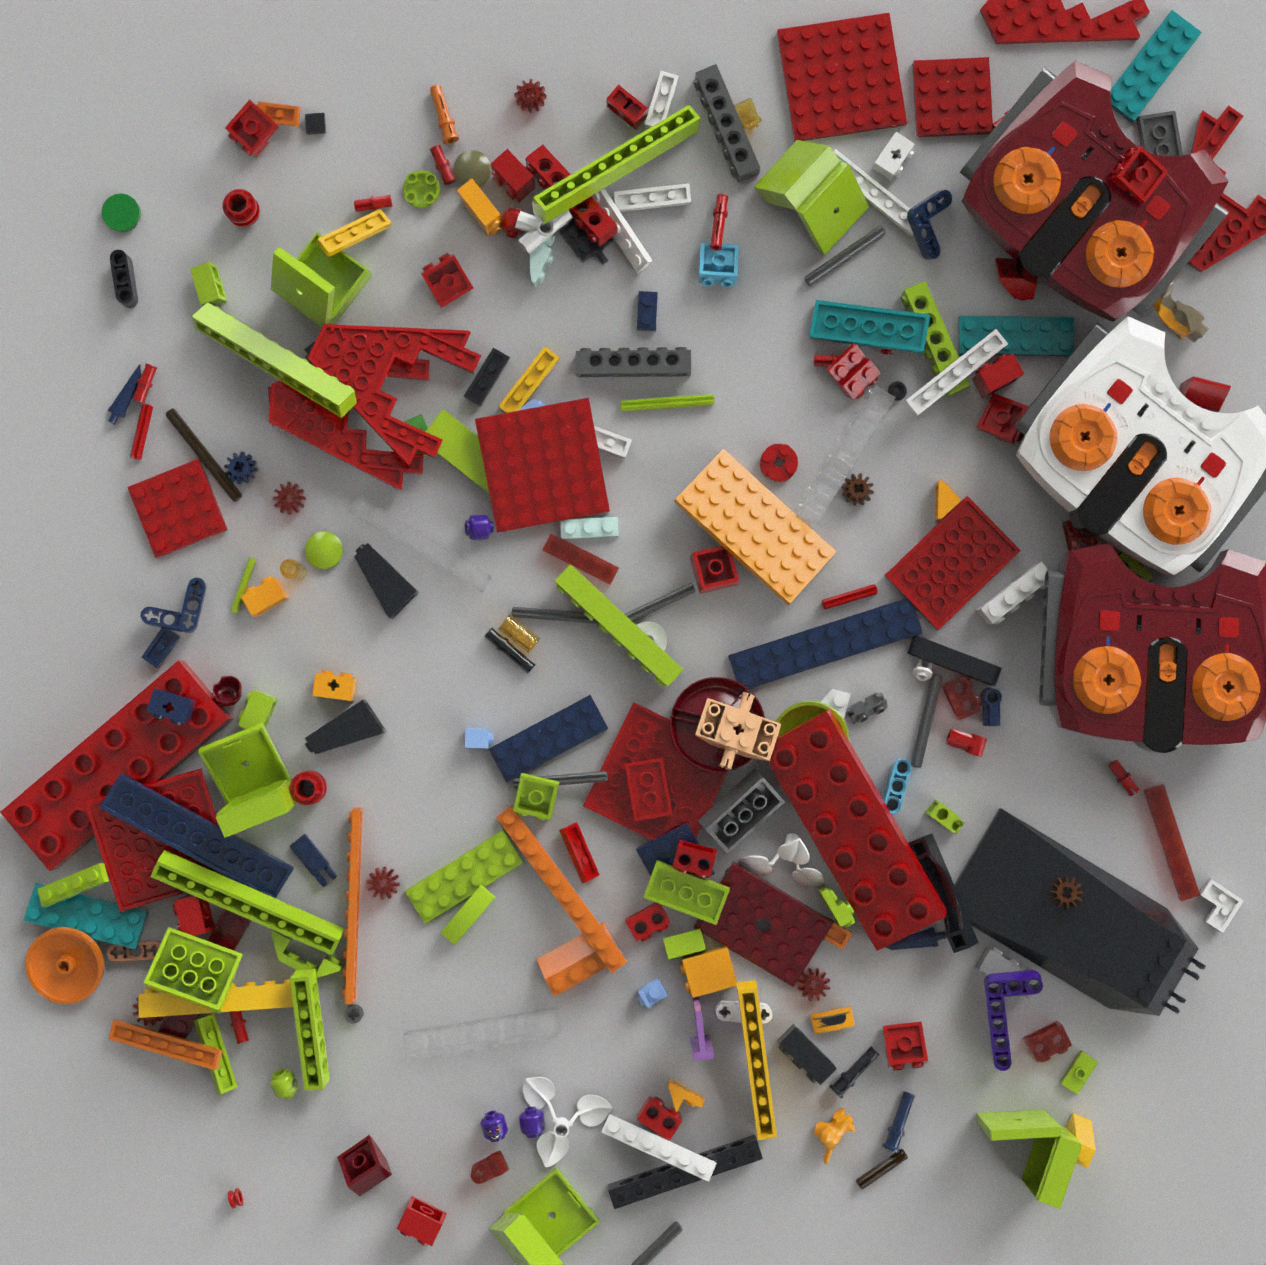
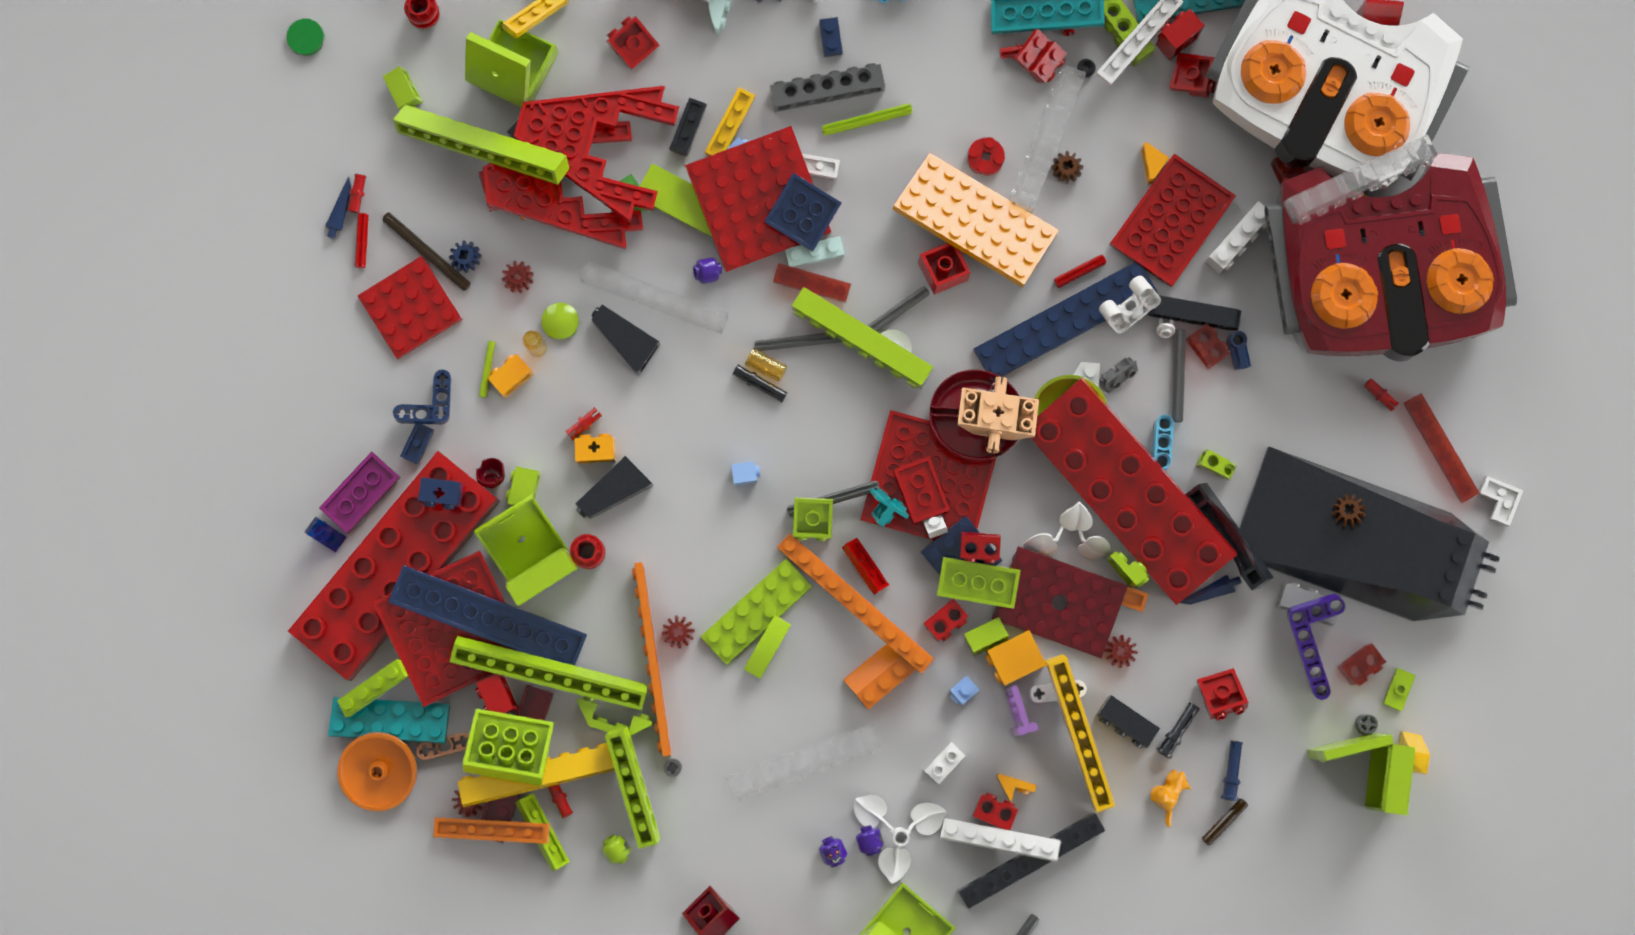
camera: 10 degrees left, 5 degrees down
black beam [110,250,138,308] -> none
dark blue hinge [290,834,337,887] -> none
clear red piece [470,1150,509,1184] -> none
dark blue plate [489,695,608,783] -> none
dark grey brick [697,768,785,854] -> none
light orange slope [810,1006,855,1034] -> none
red piece [946,729,987,757] -> none
none -> clear blue slope [304,516,347,553]
none -> magenta plate [319,451,401,534]
none -> red pin [565,407,602,441]
none -> dark blue plate [764,173,842,252]
none -> teal bracket [870,488,909,527]
none -> white plate [923,515,948,538]
none -> white brick [923,742,966,784]
none -> white beam [1099,276,1161,334]
none -> clear brick [1283,134,1438,224]
none -> dark grey wheel [1355,714,1378,734]

